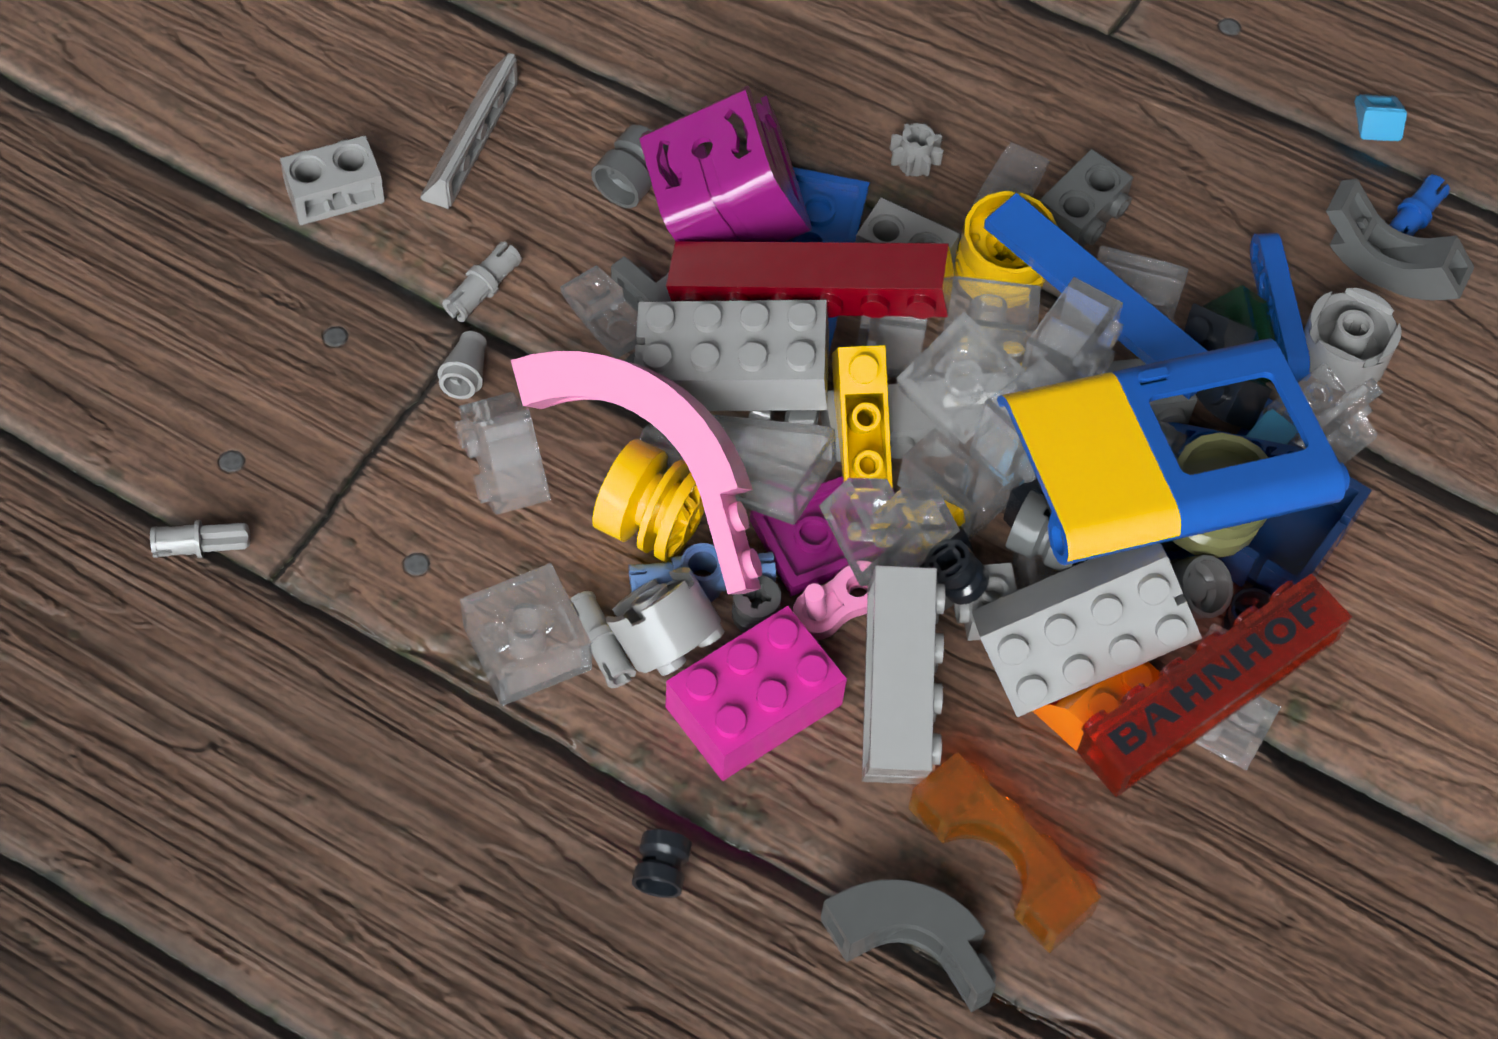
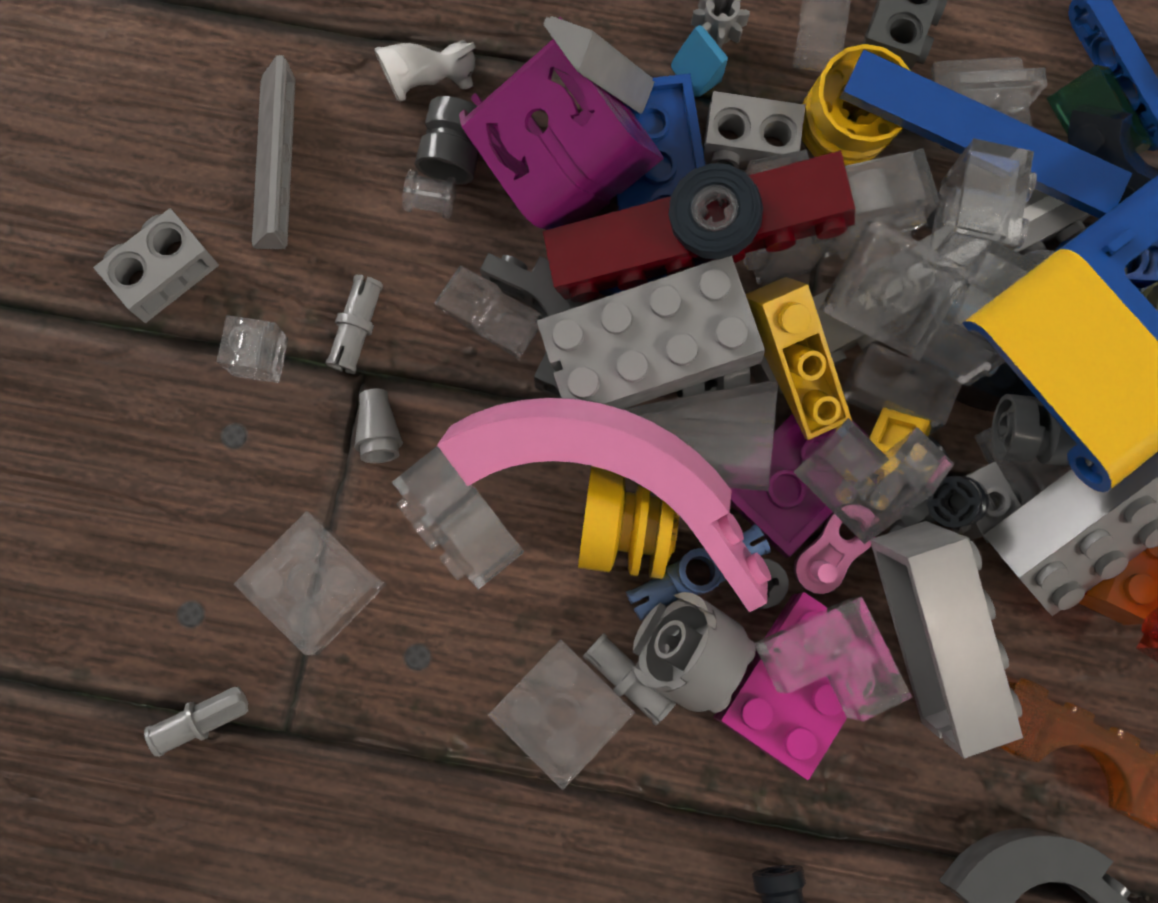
camera: 20 degrees left, 20 degrees up
none -> clear brick [217,315,288,383]
none -> clear brick [234,511,387,655]
none -> white animal [374,40,476,102]
none -> clear bush [402,170,457,219]
none -> light grey slope [544,16,655,114]
none -> black bush [668,163,763,259]
none -> dark azure slope [671,25,728,98]
none -> clear brick [754,597,912,721]

